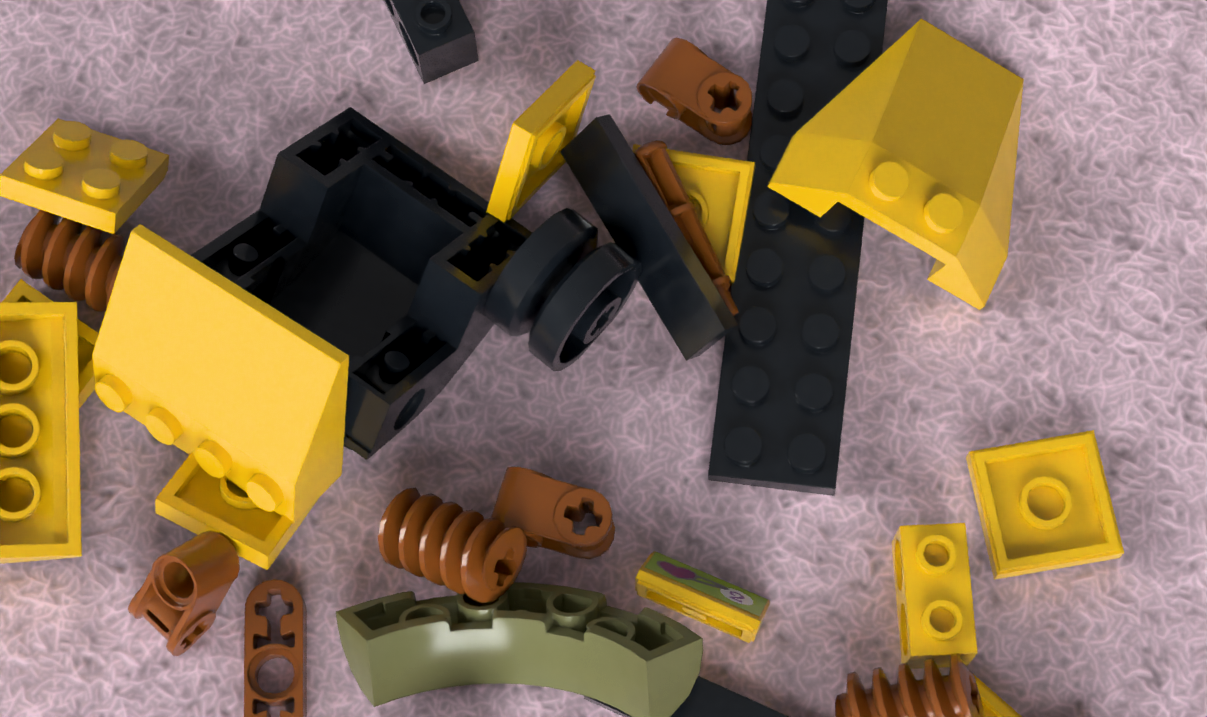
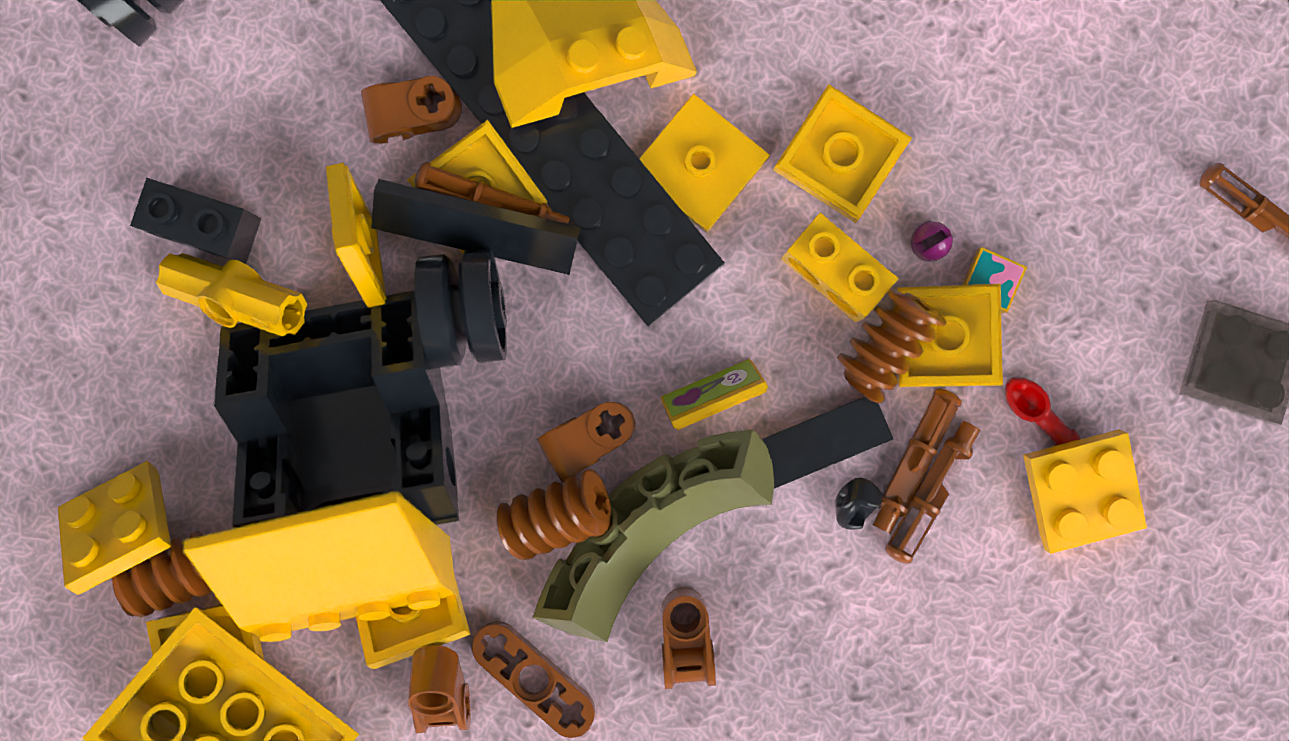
camera: 50 degrees left, 15 degrees up
none -> yellow piece [156,253,308,336]
none -> yellow plate [639,93,770,233]
none -> magenta hinge [911,221,953,262]

